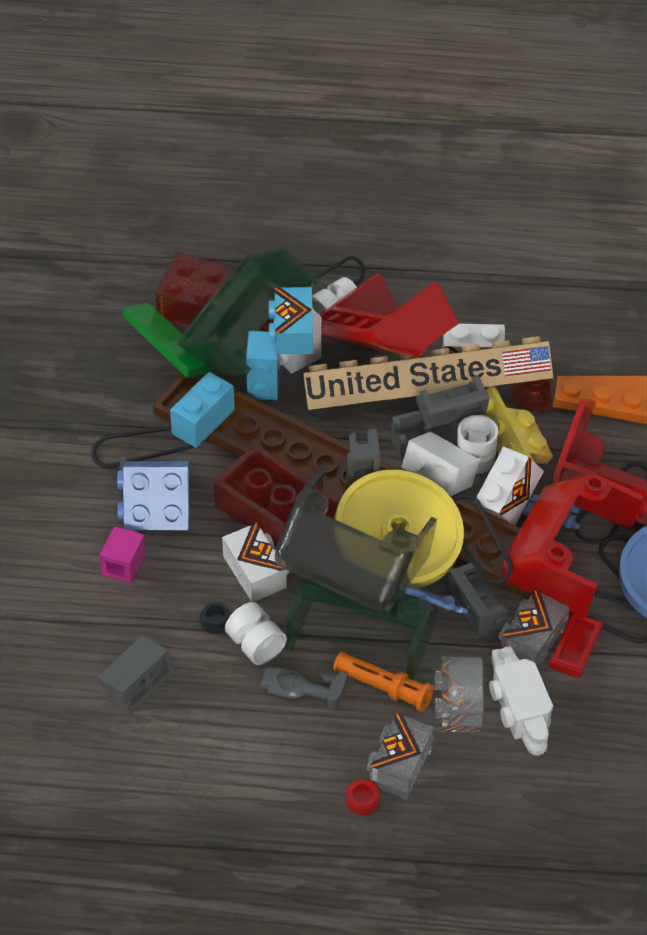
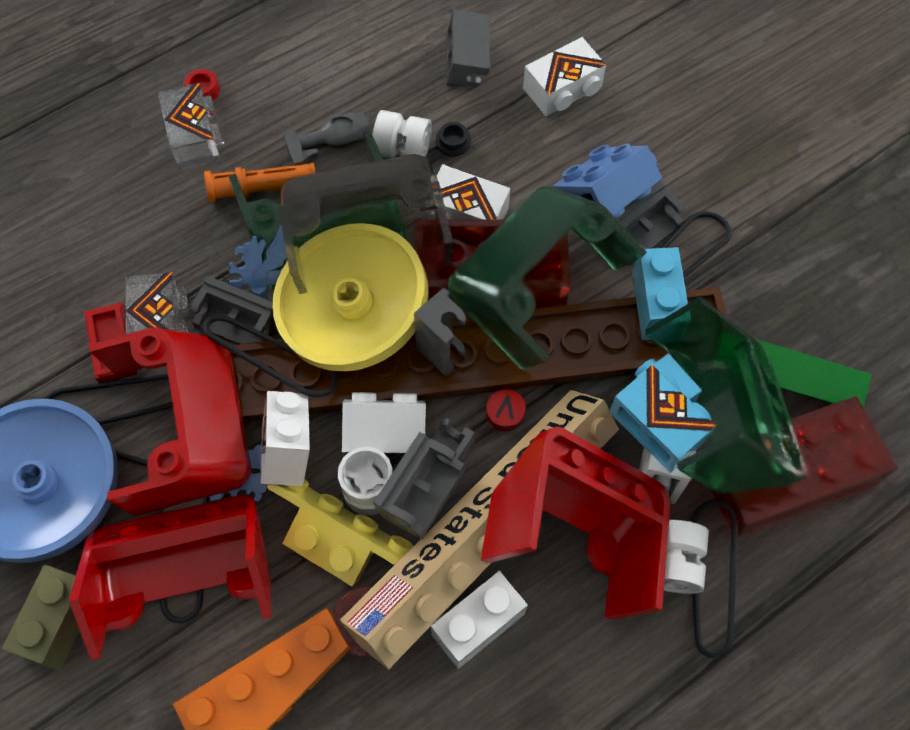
camera: 140 degrees right, 15 degrees up
dark pink brick [99,526,146,583] -> none
clear brick [434,657,484,733] -> none
white hinge [489,646,553,756] -> none
none -> clear green windscreen [448,186,647,370]
none -> red tile [486,389,526,431]
none -> white brick [523,37,606,116]

